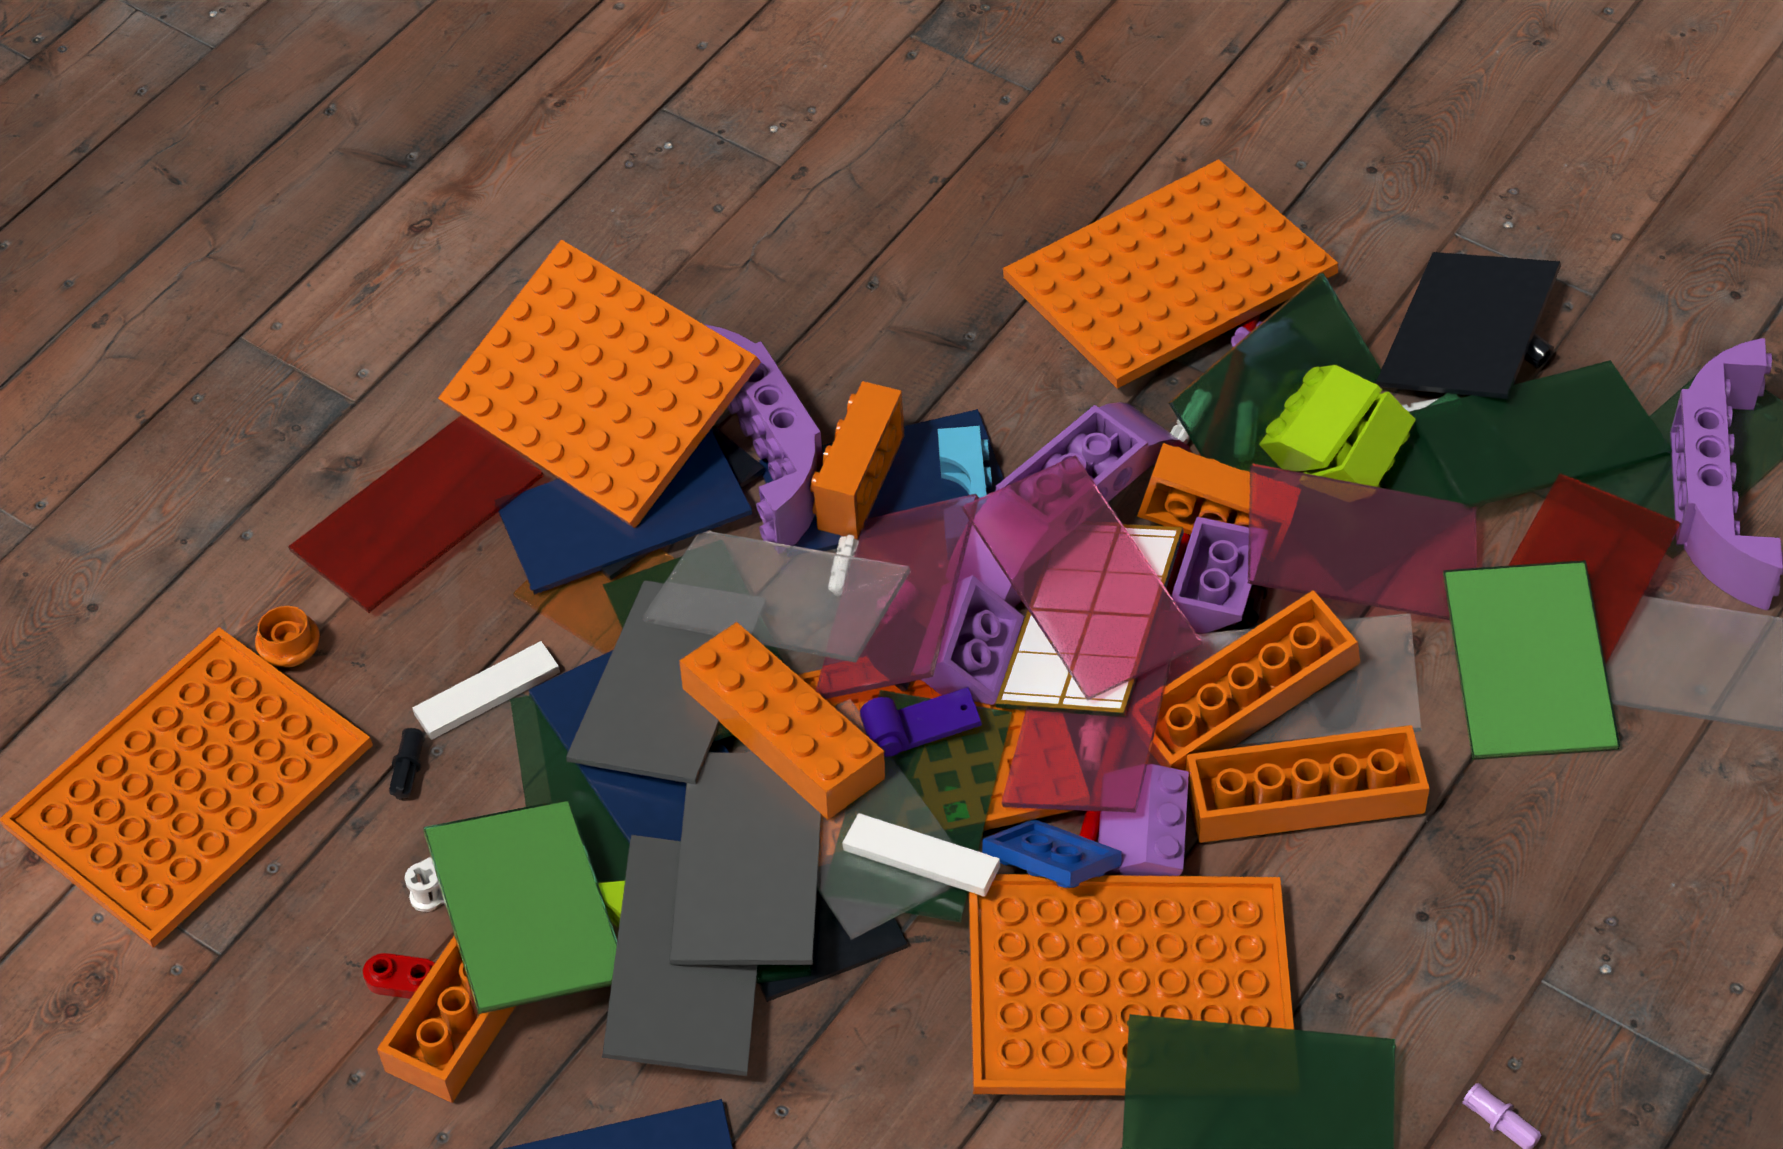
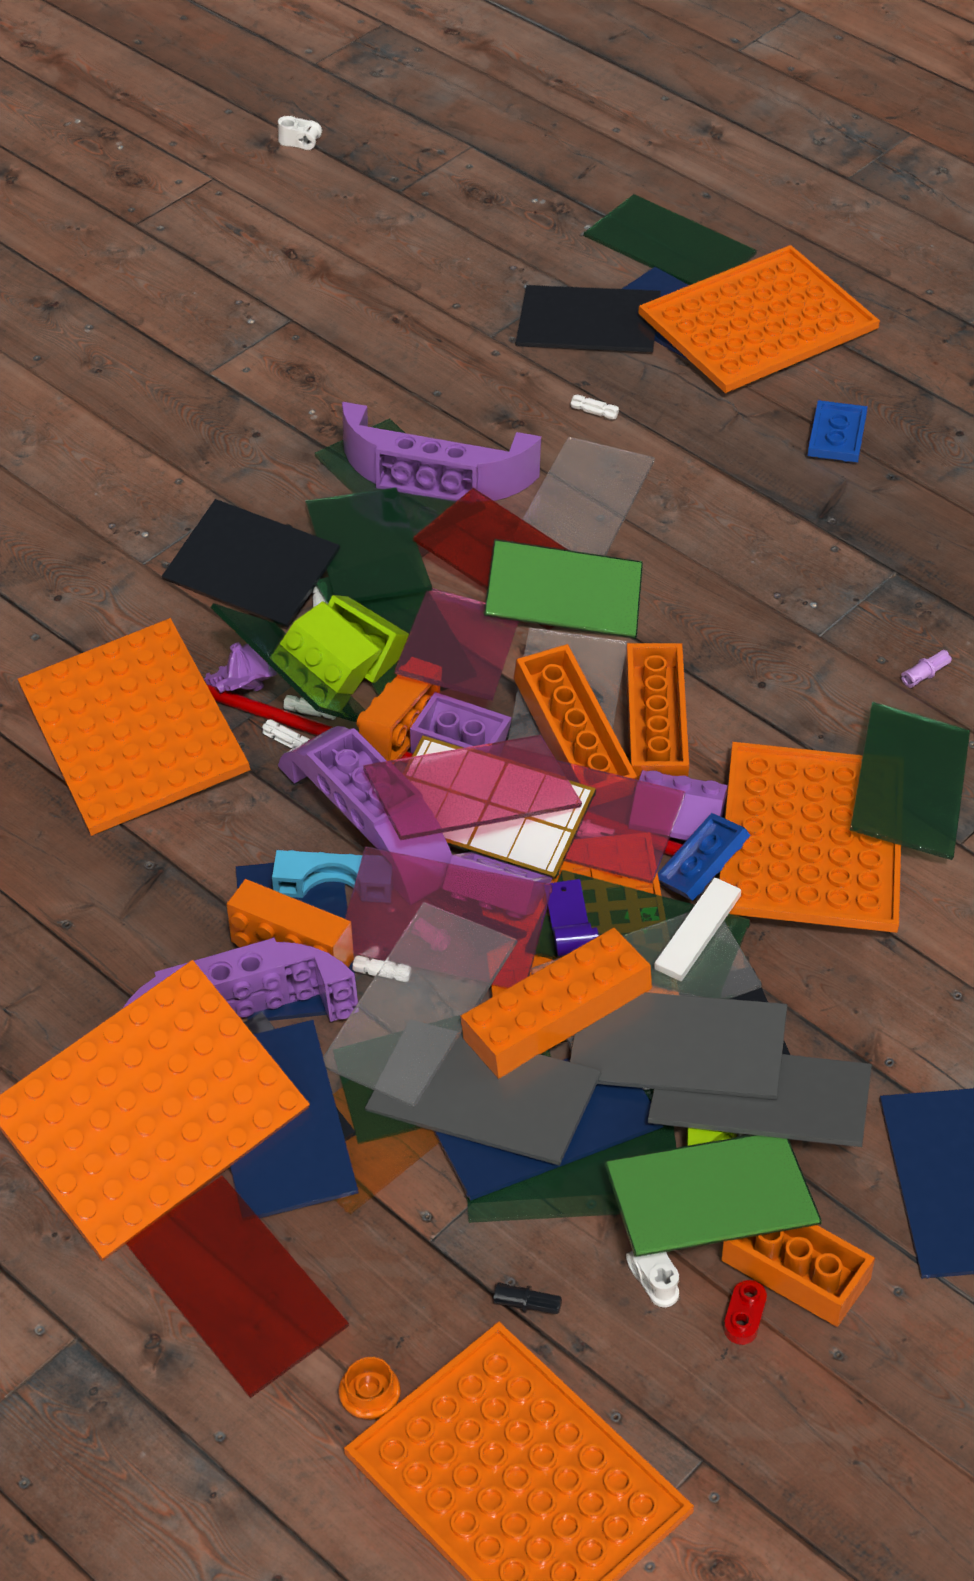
camera: 85 degrees left, 5 degrees down
white tile [412,641,560,740] -> none

